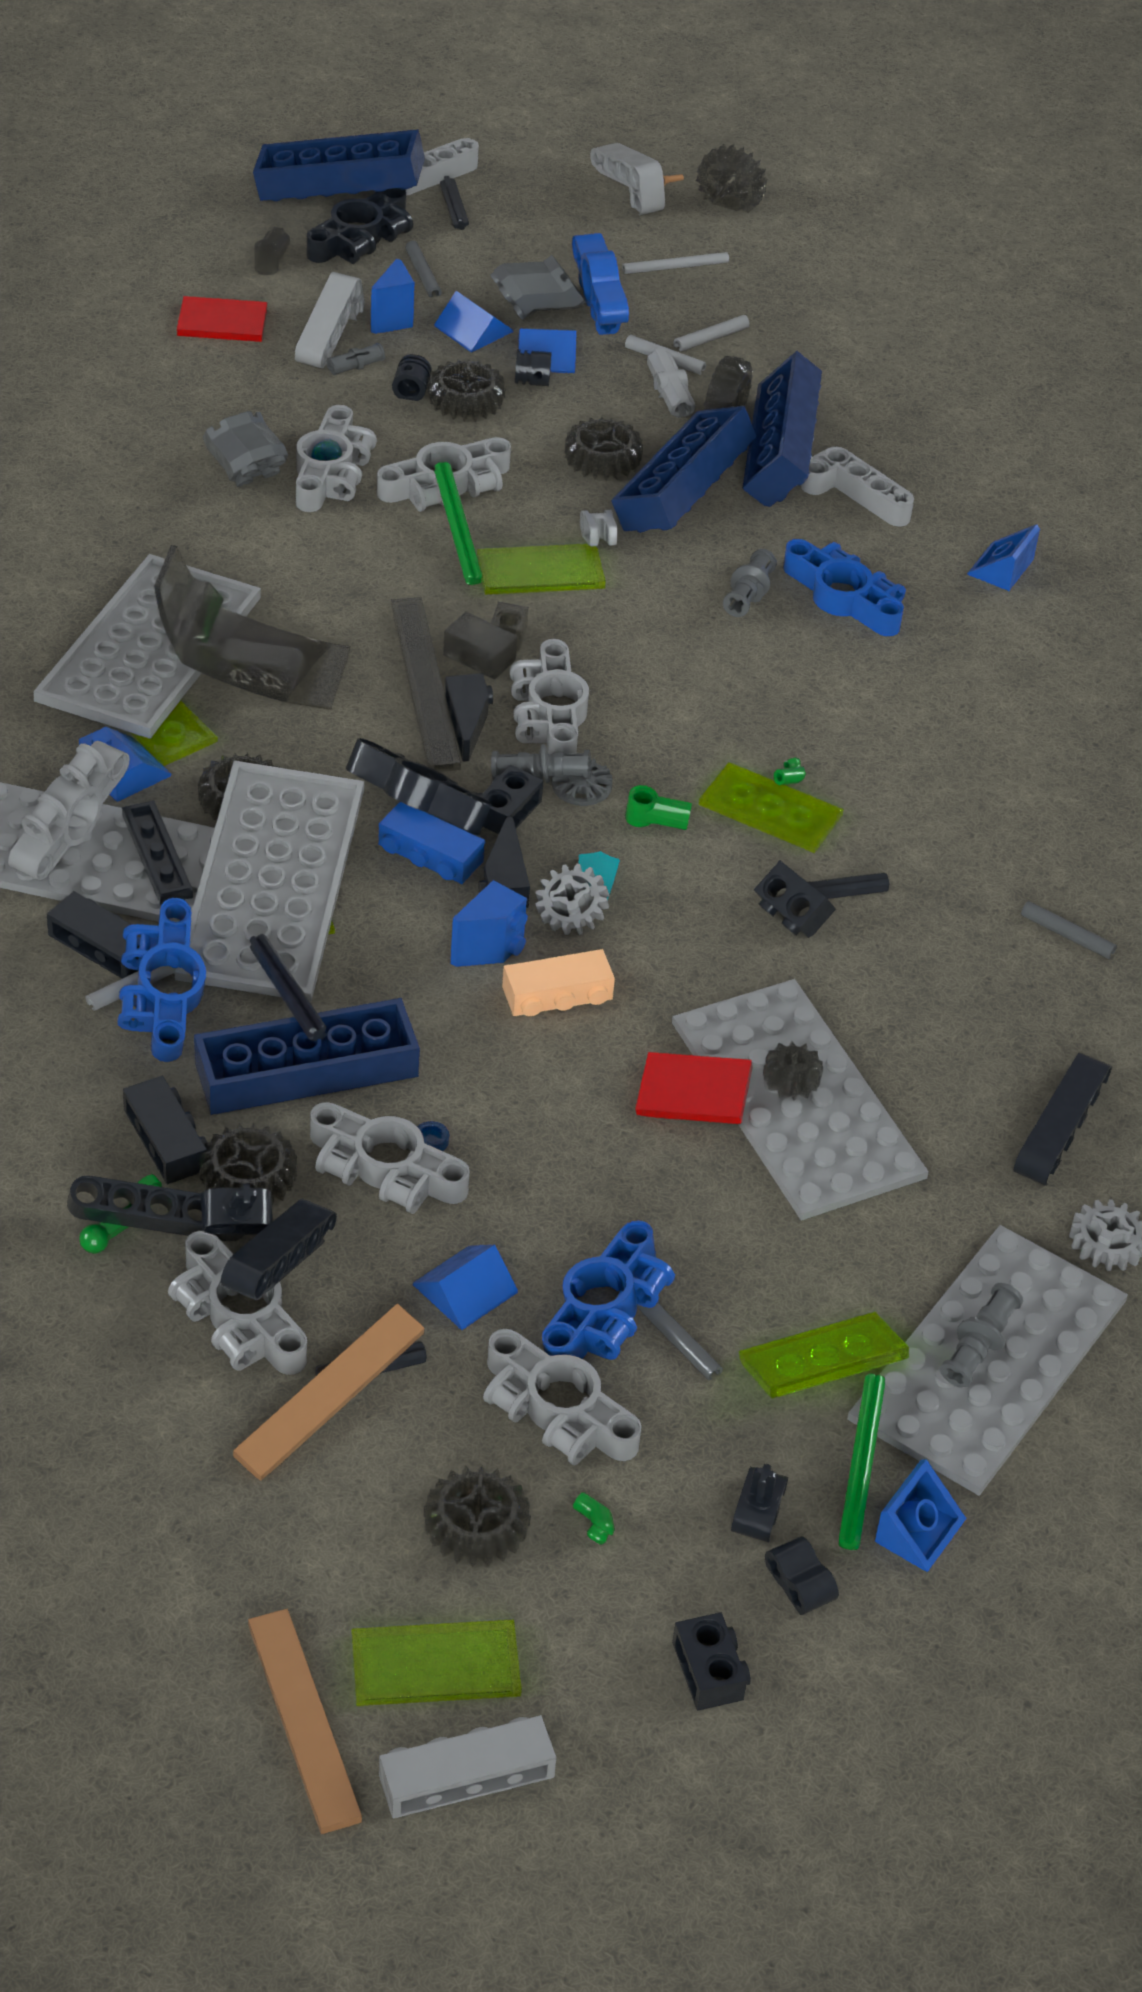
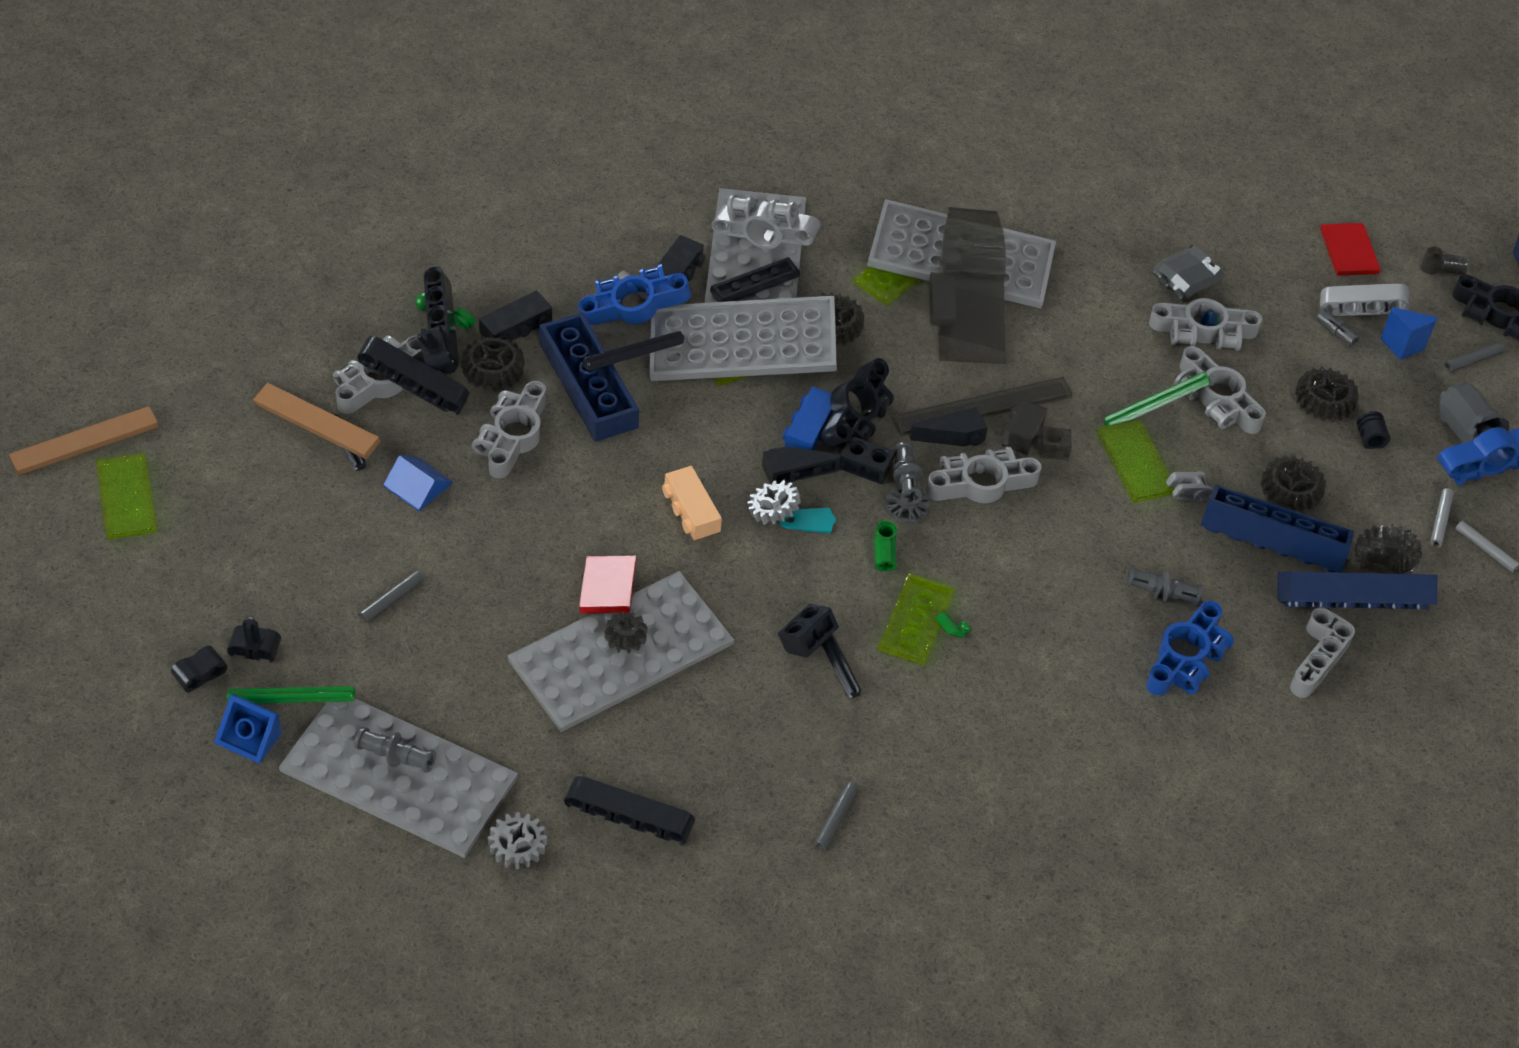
camera: 80 degrees right, 5 degrees up
blue slope [79,727,171,802] -> none
light grey brick [379,1715,556,1819] -> none
black piece [392,354,432,401] -> none
clear blue tile [417,1121,450,1151] -> none
clear smoke gear [423,1465,531,1568] -> none
slope [434,291,513,353] -> none
blue slope [450,880,528,967] -> none
light grey piece [483,1329,642,1466] -> none
blue slope [518,328,576,373] -> none
blue piece [542,1220,675,1360] -> none
green arm [573,1492,615,1545] -> none
light grey piece [647,348,695,418] -> none
black brick [672,1612,751,1711] -> none
clear neon green tile [739,1311,909,1399] -> none
blue slope [967,524,1040,591] -> none

